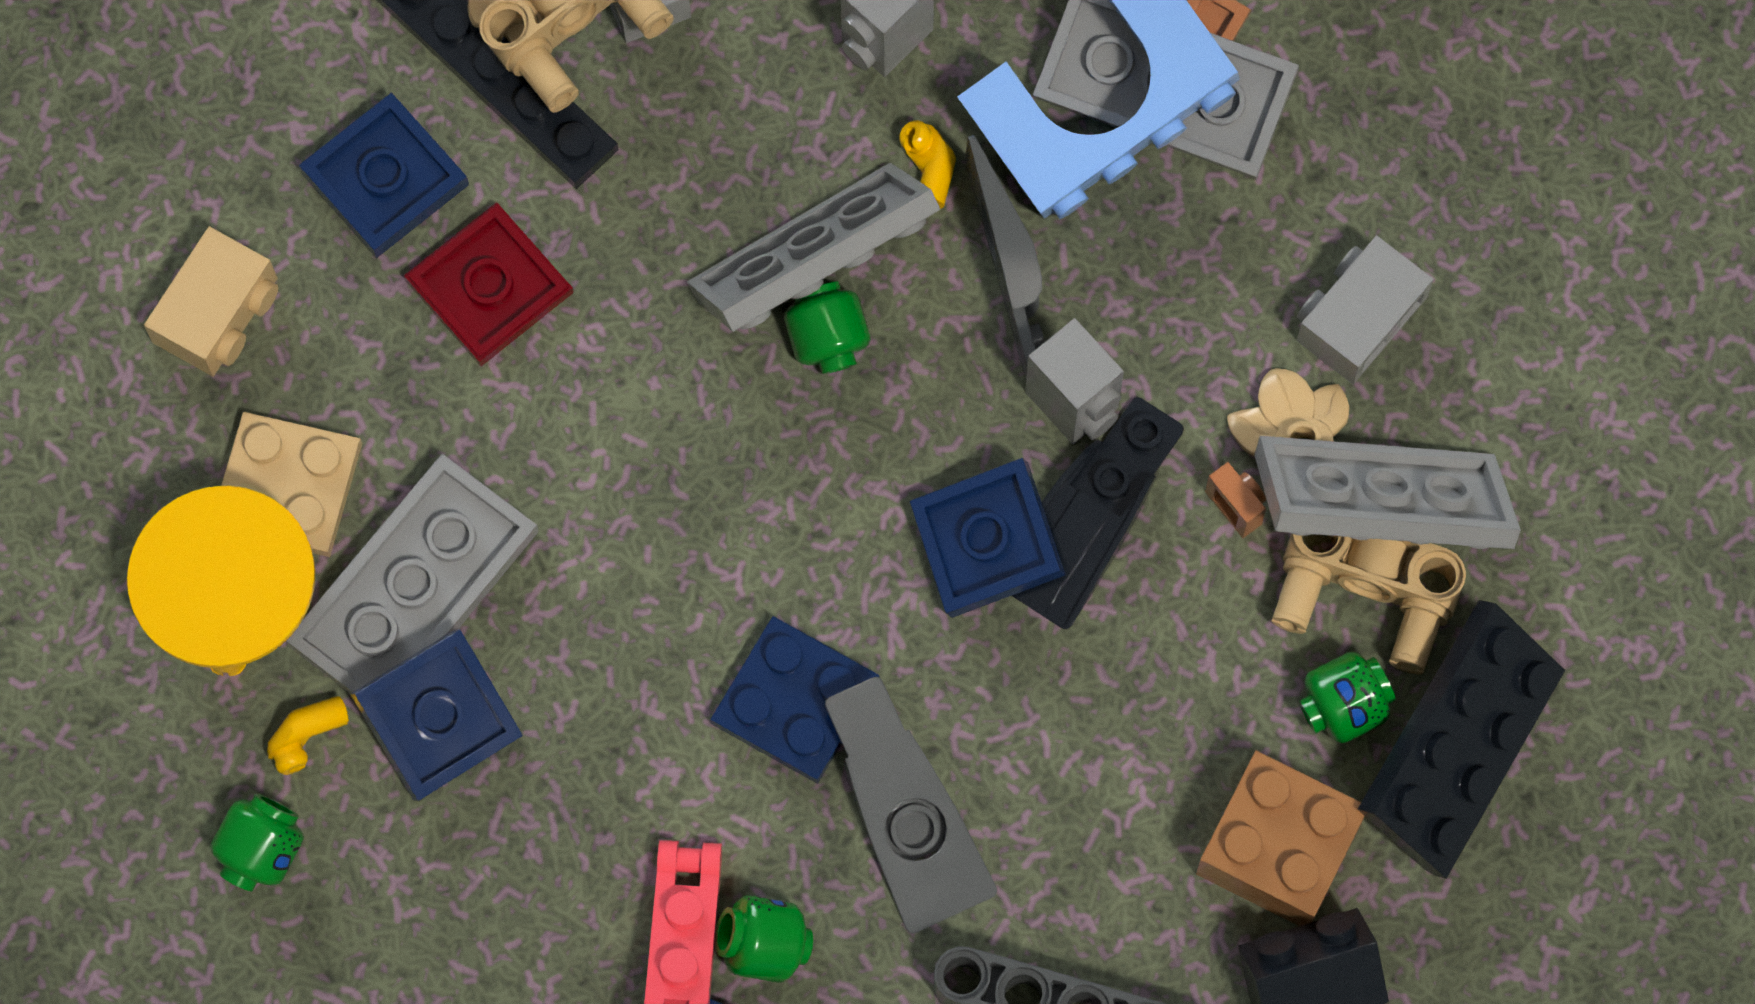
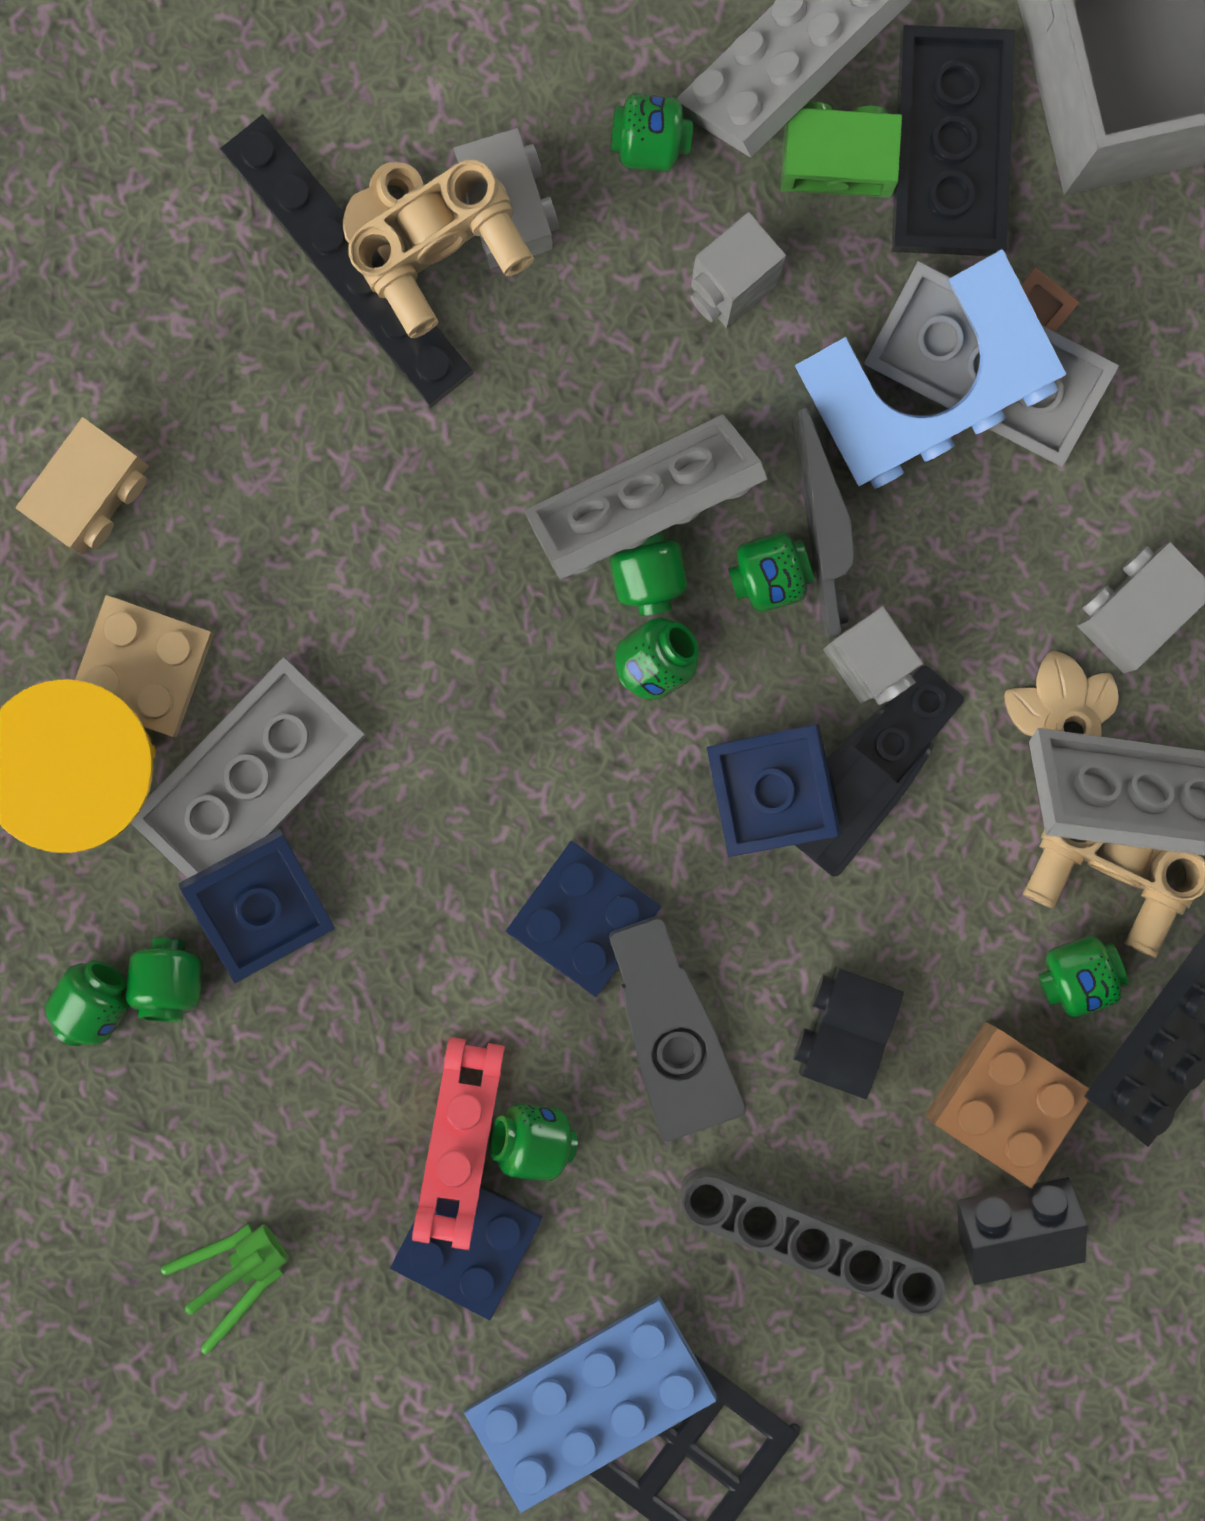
camera: 10 degrees right, 15 degrees up
yellow arm [267,696,349,775] -> none
dark blue plate [299,92,469,258] -> none
dark red tile [404,202,574,367] -> none
yellow arm [899,120,956,209] -> none
nougat plate [1205,462,1266,538] -> none
none -> green head [126,938,203,1022]
none -> green head [615,617,699,701]
none -> green head [728,532,815,613]
none -> black brick [793,967,904,1100]

